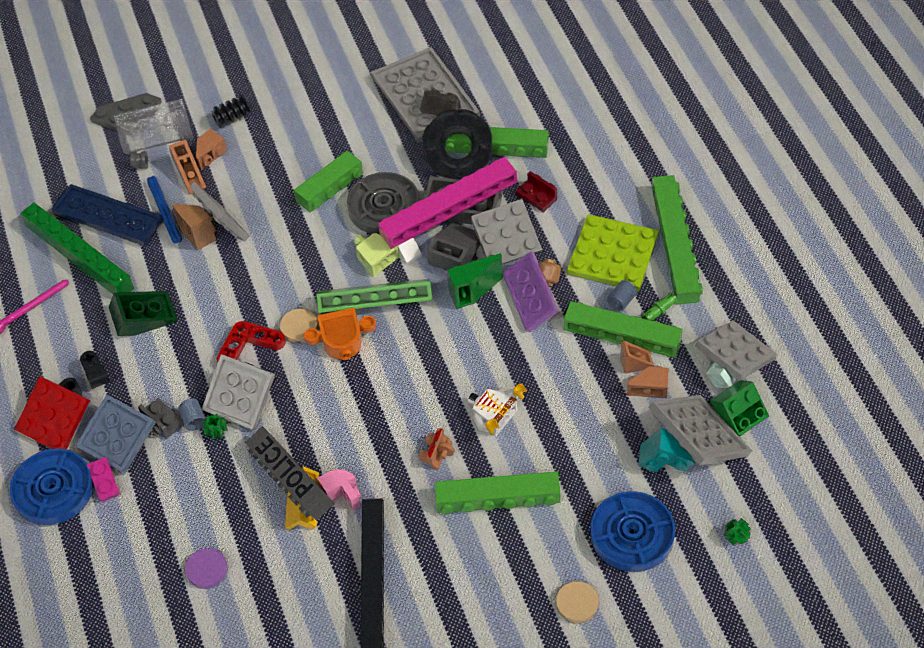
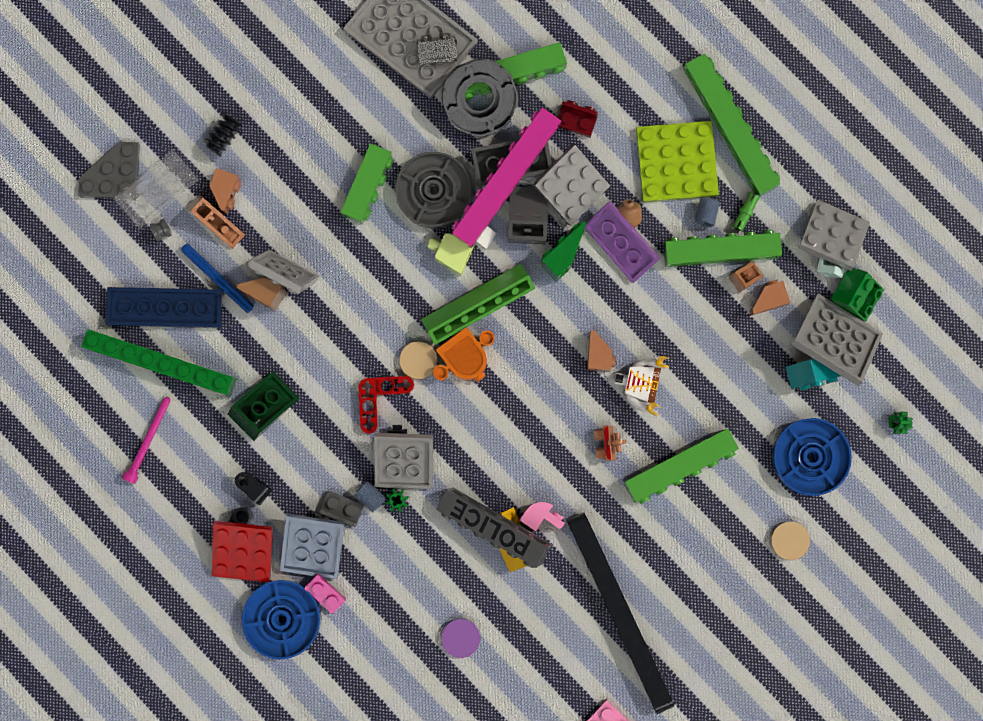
camera: 25 degrees left, 30 degrees up
none -> nougat slope [587,330,615,372]

